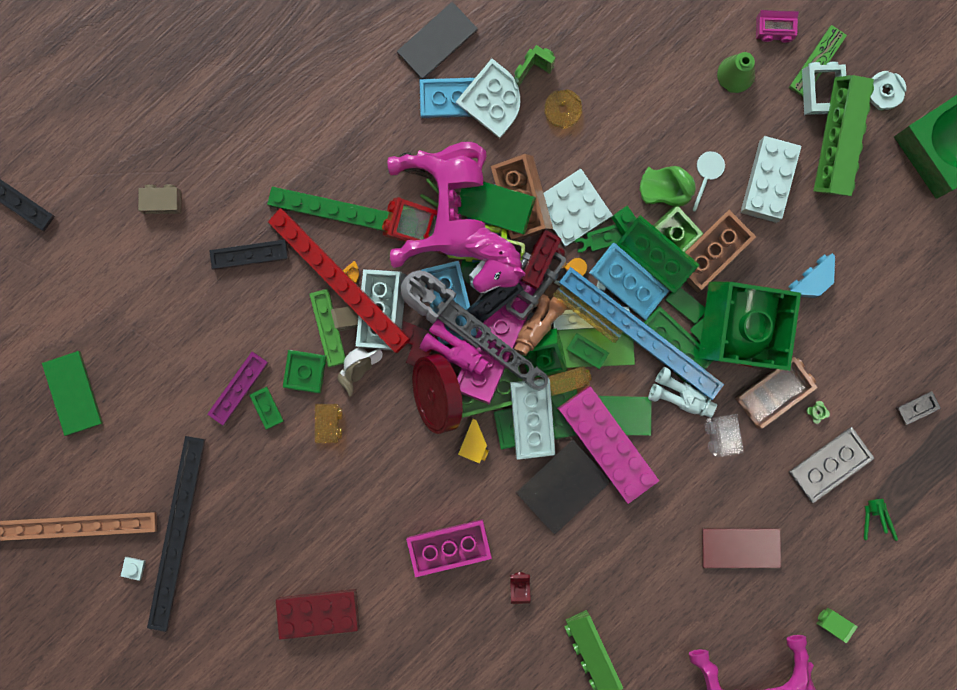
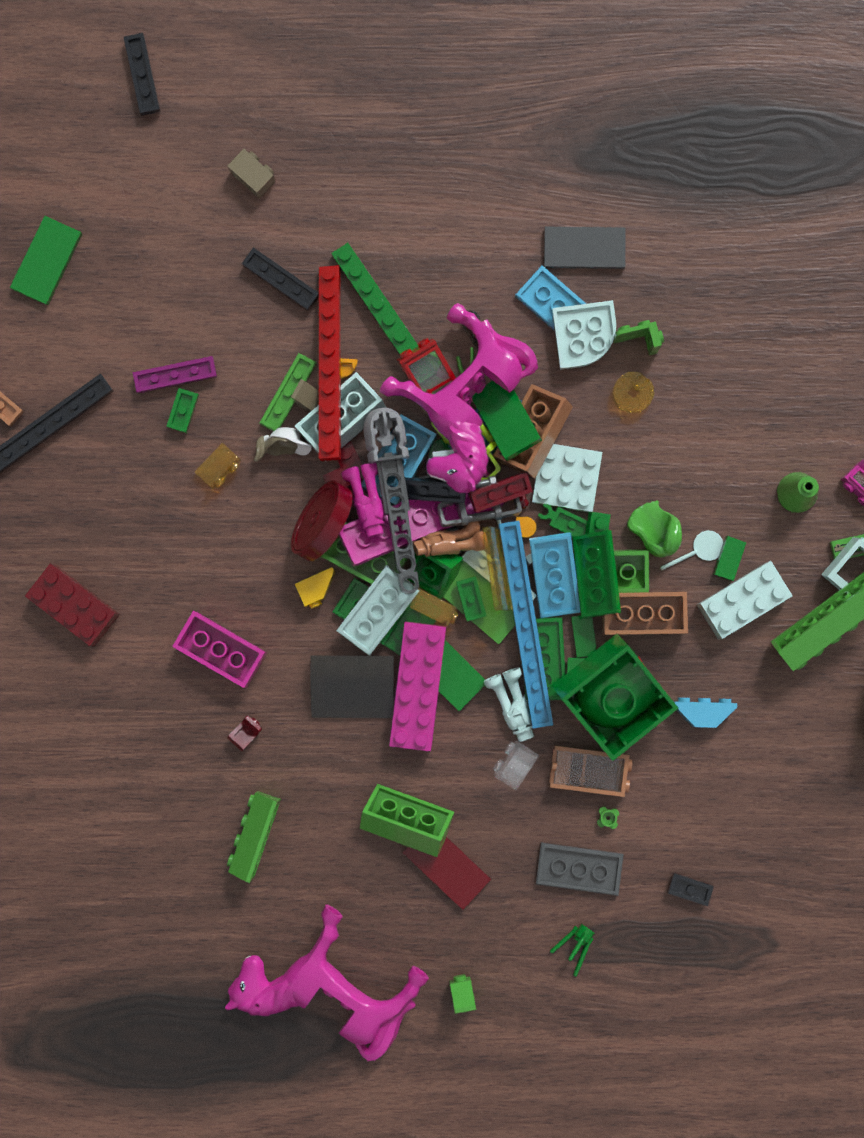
camera: 45 degrees right, 0 degrees up
green tile [283,350,327,393] -> none
none -> bright green slope [360,784,454,857]
none -> green tile [713,536,746,581]

